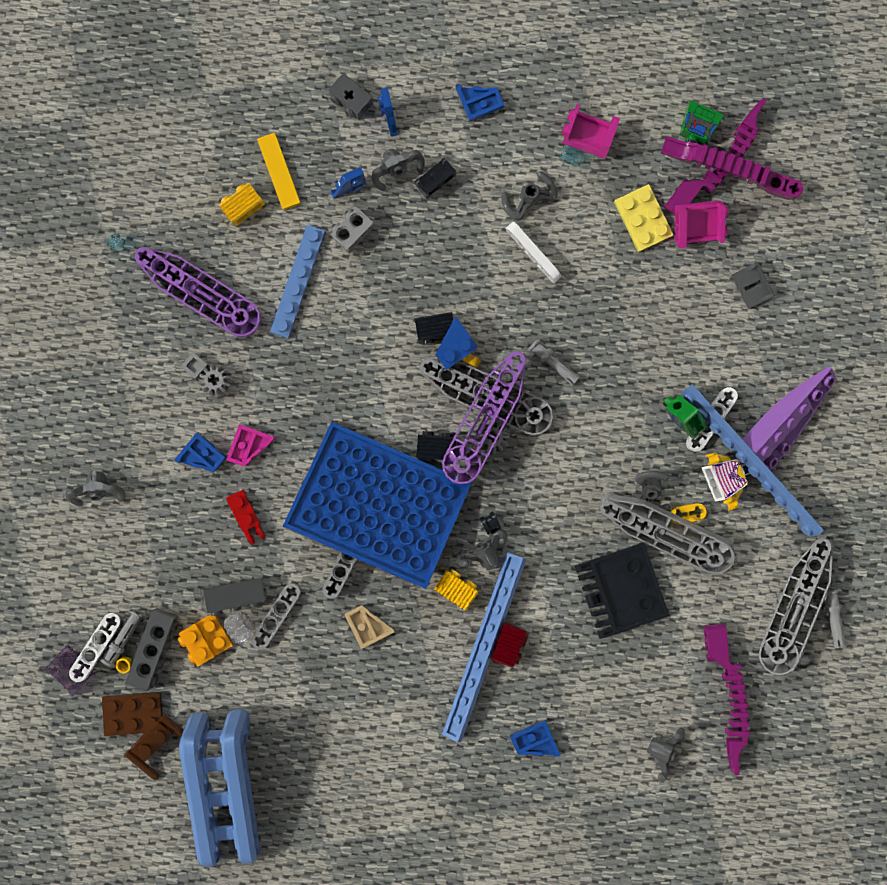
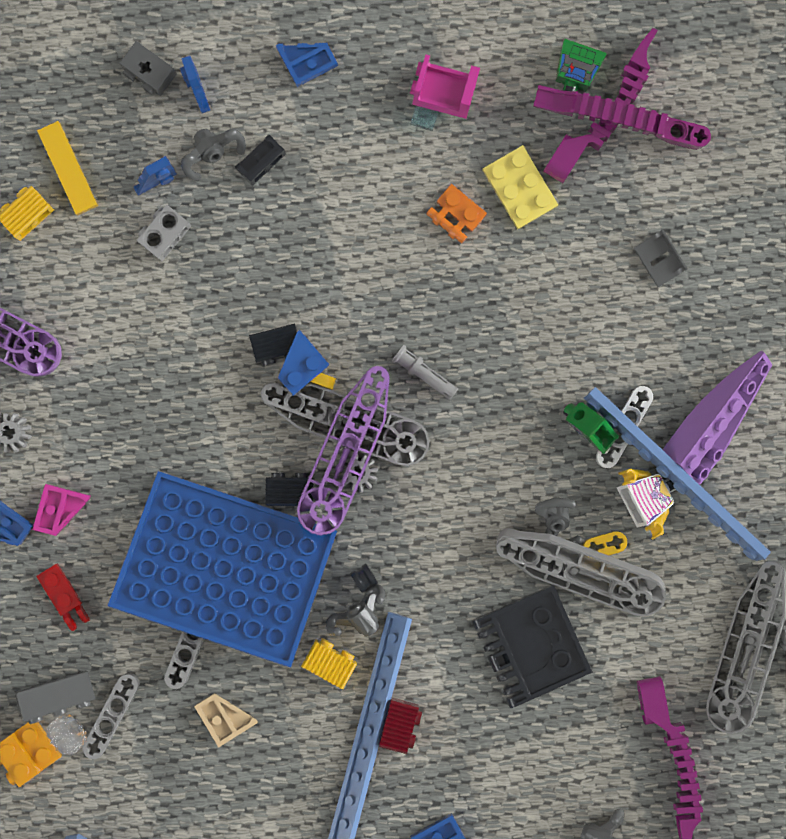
camera: 15 degrees left, 0 degrees up
medium blue plate [270,225,325,339] -> none
dark grey piece [501,172,558,221] -> none
white beam [505,222,562,283] -> none
dark pink panel [675,200,728,249] -> none
none -> orange plate [426,183,487,244]

